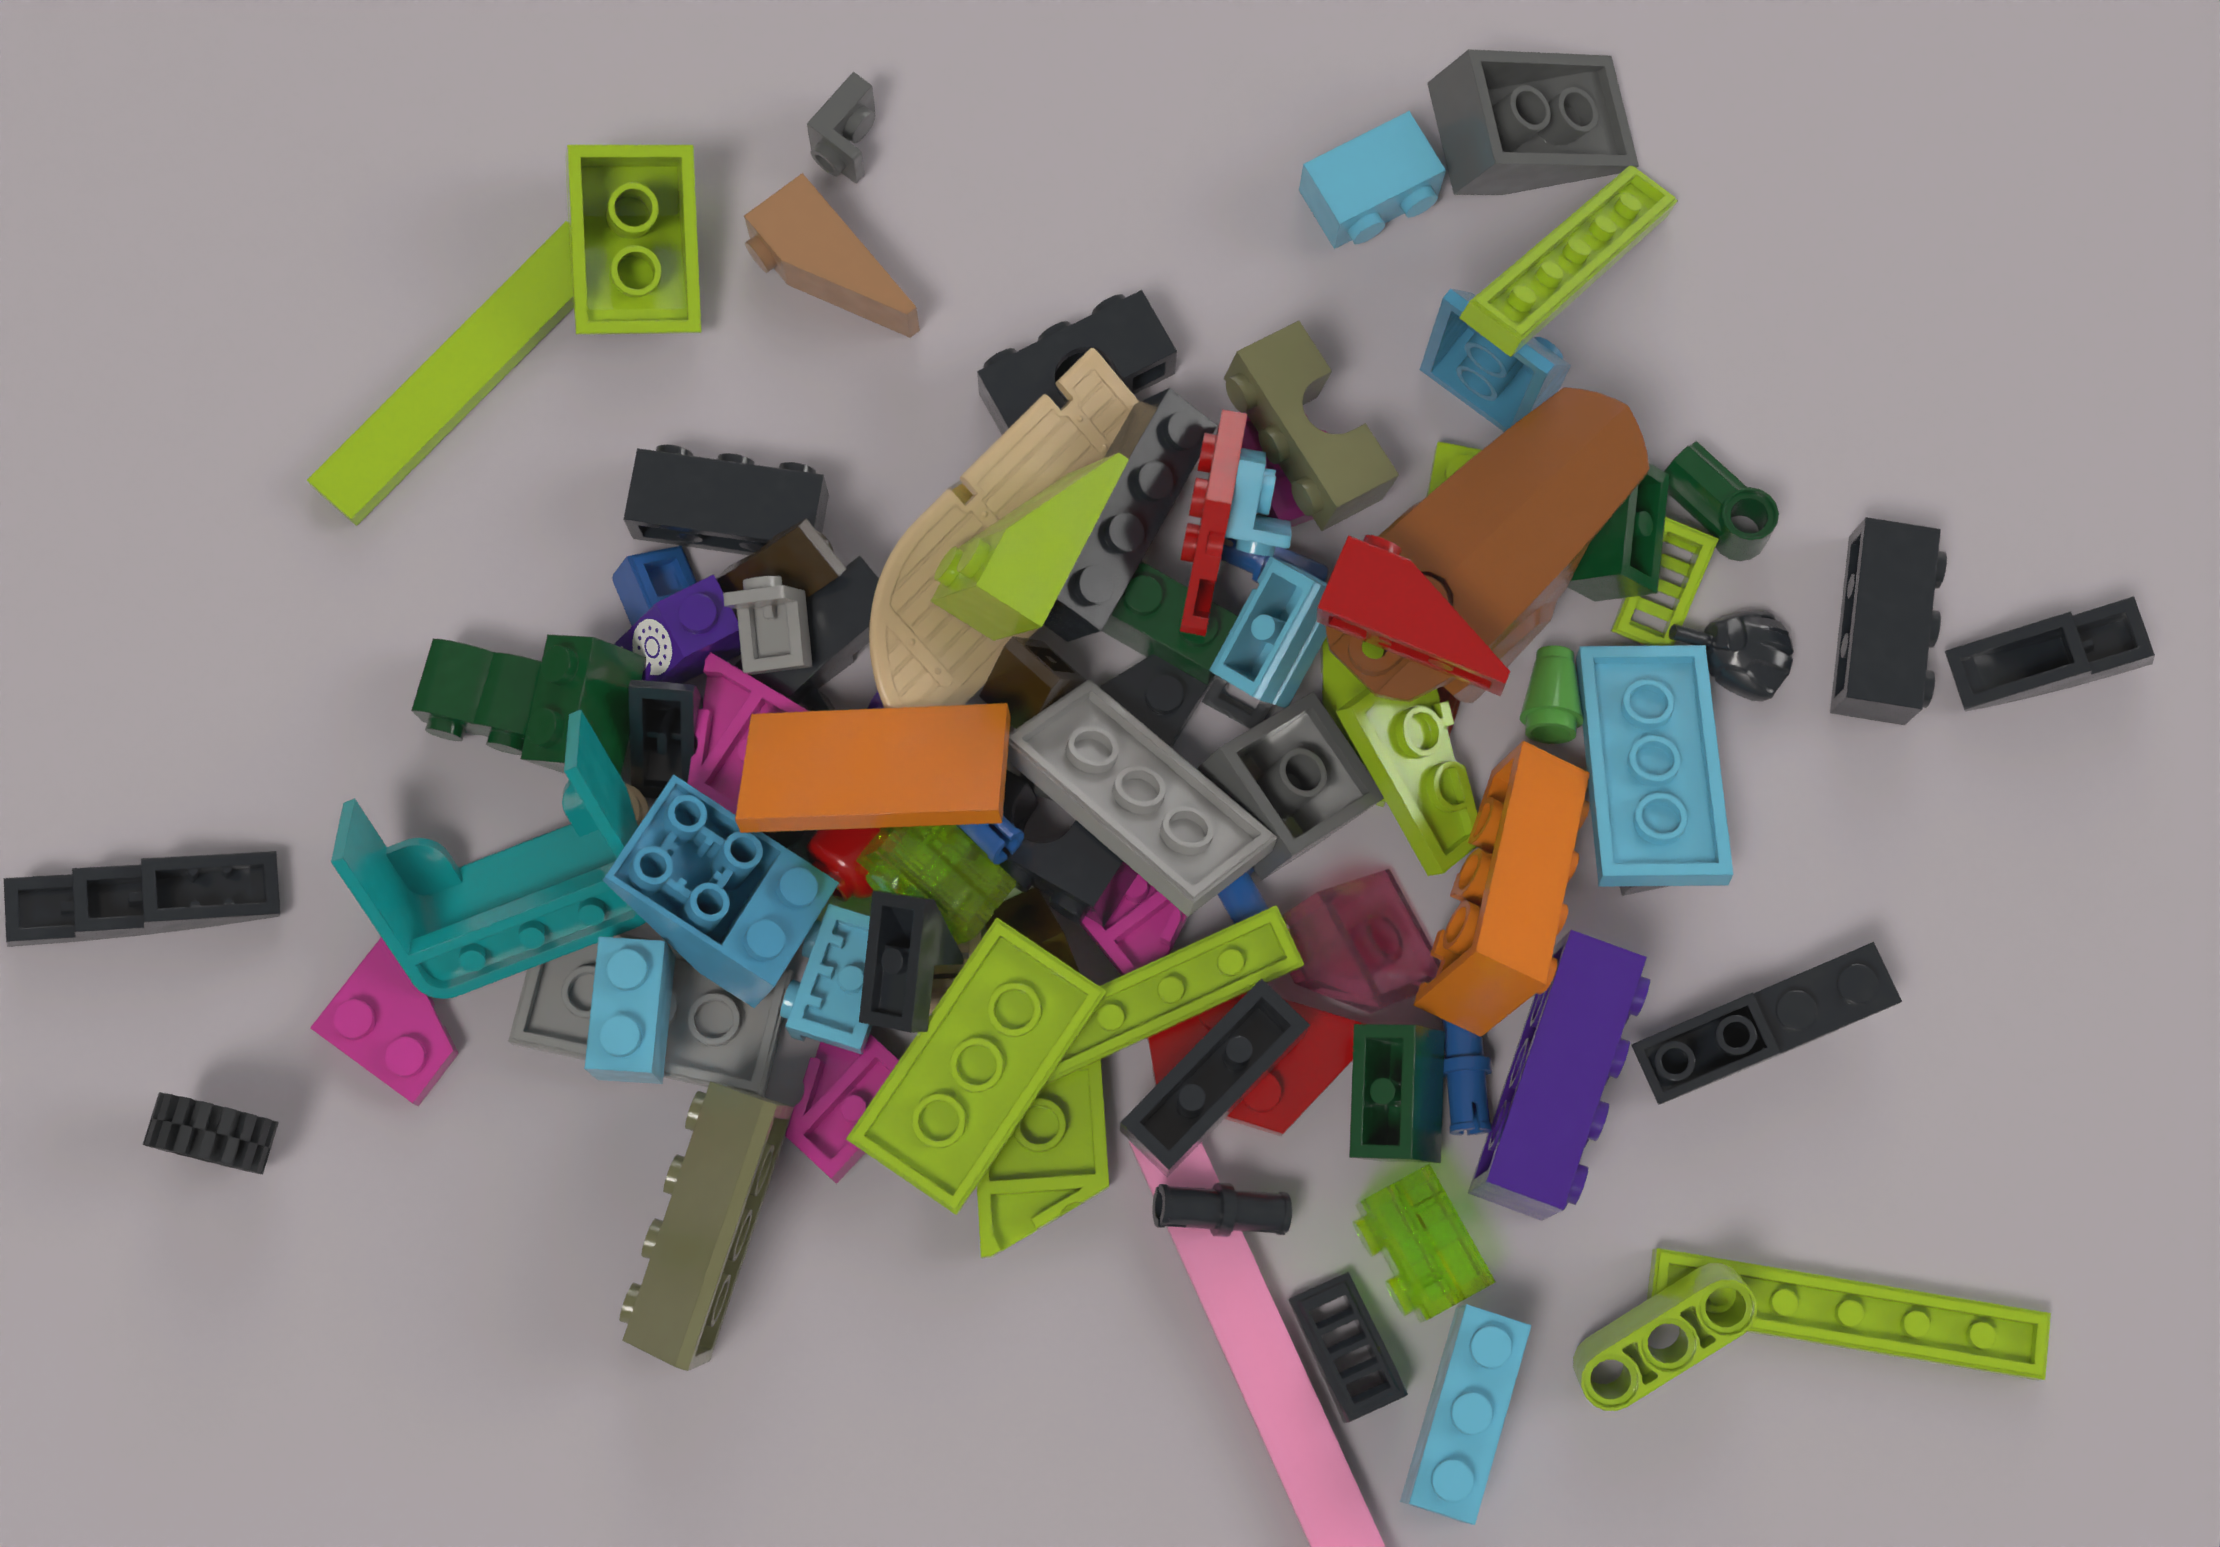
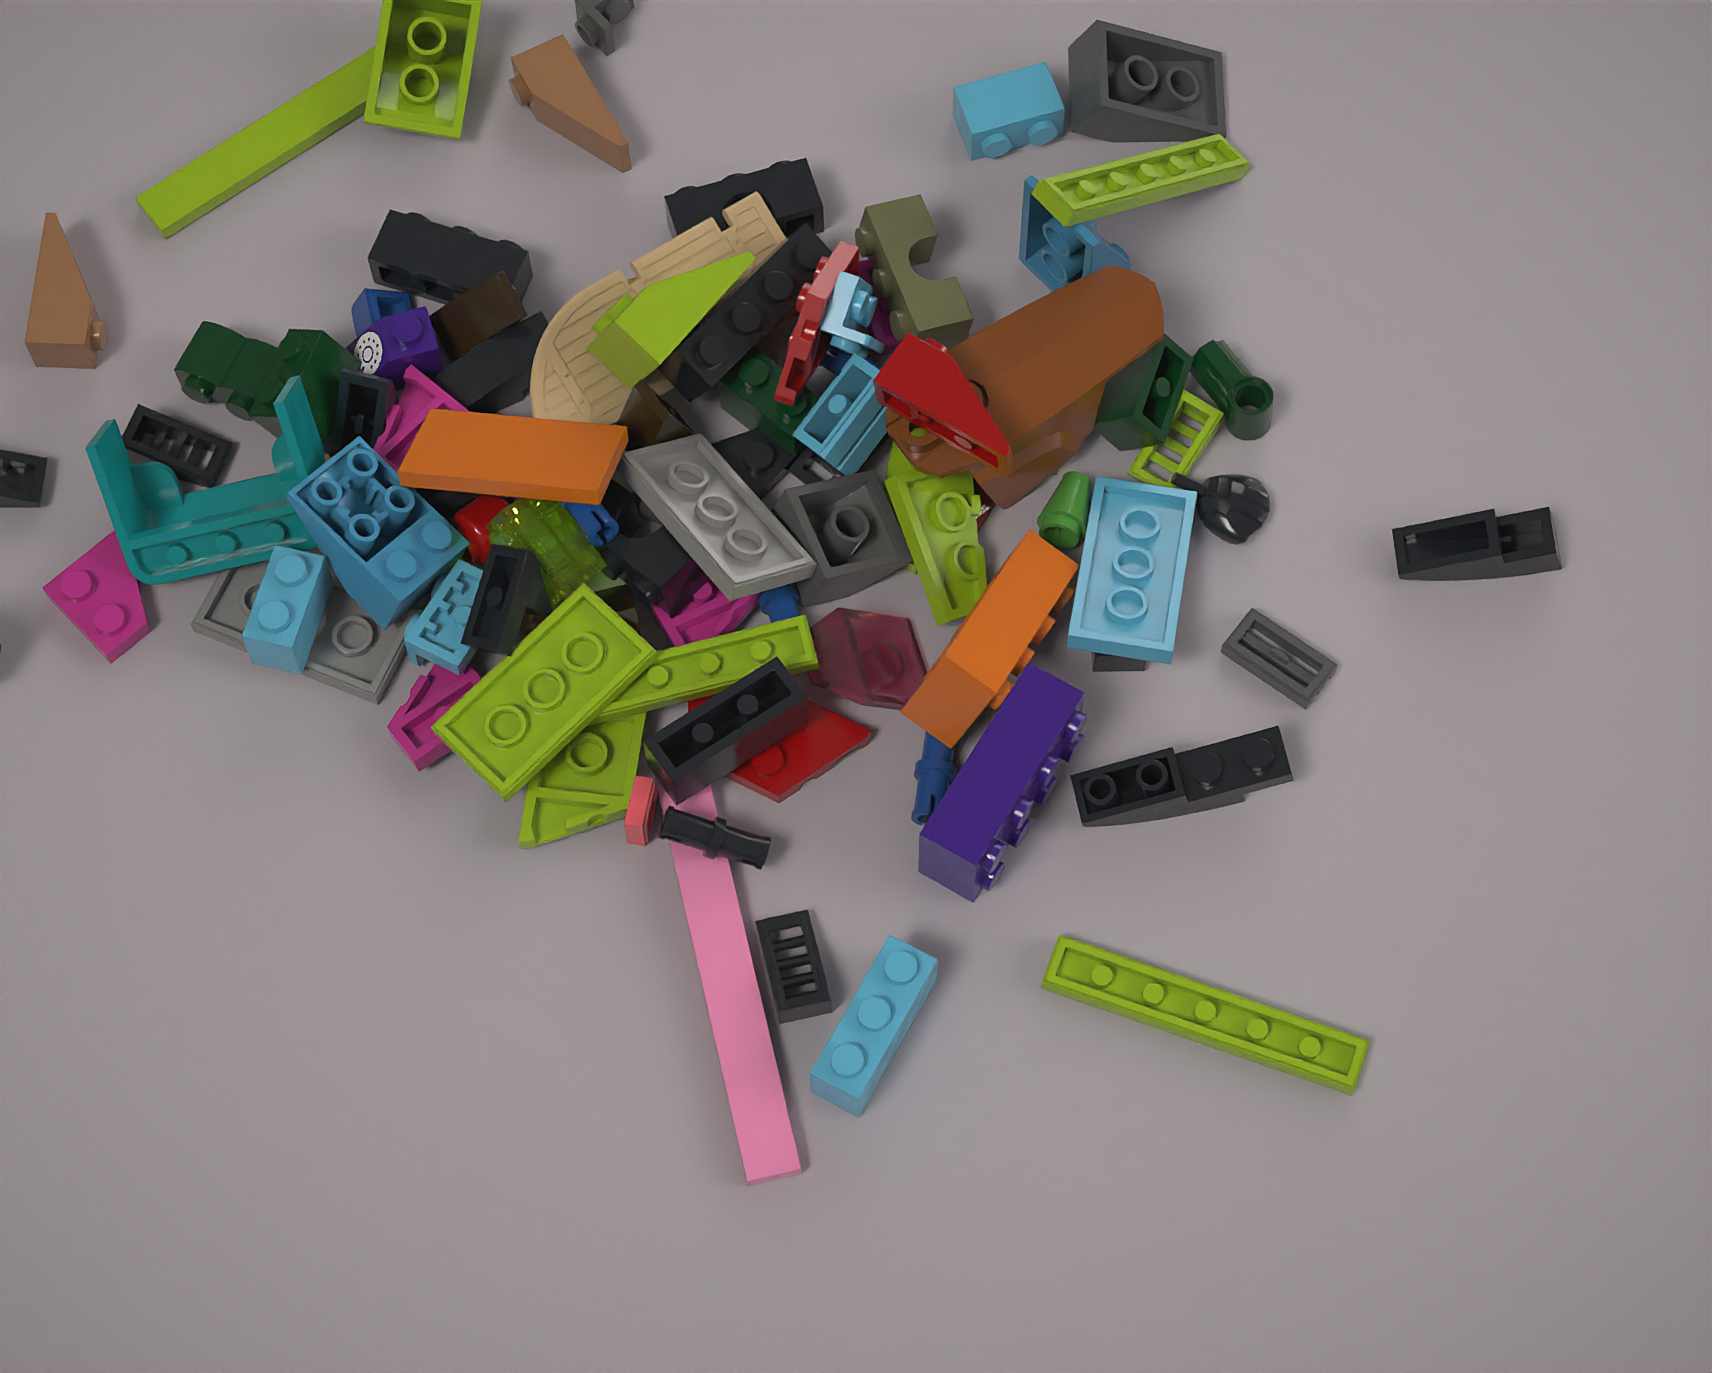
camera: 15 degrees right, 10 degrees down
olive slope [619,1081,794,1371] -> none
light grey bracket [723,576,812,675] -> none
dark green brick [1349,1024,1445,1163] -> none
clear neon green brick [1353,1163,1496,1323] -> none
lime beam [1573,1263,1757,1411] -> none
black brick [1830,517,1947,725] -> none
none -> medium nougat slope [25,212,107,369]
none -> black slope [122,404,233,488]
none -> coral tile [624,775,659,846]
none -> dark grey tile [1221,608,1338,710]

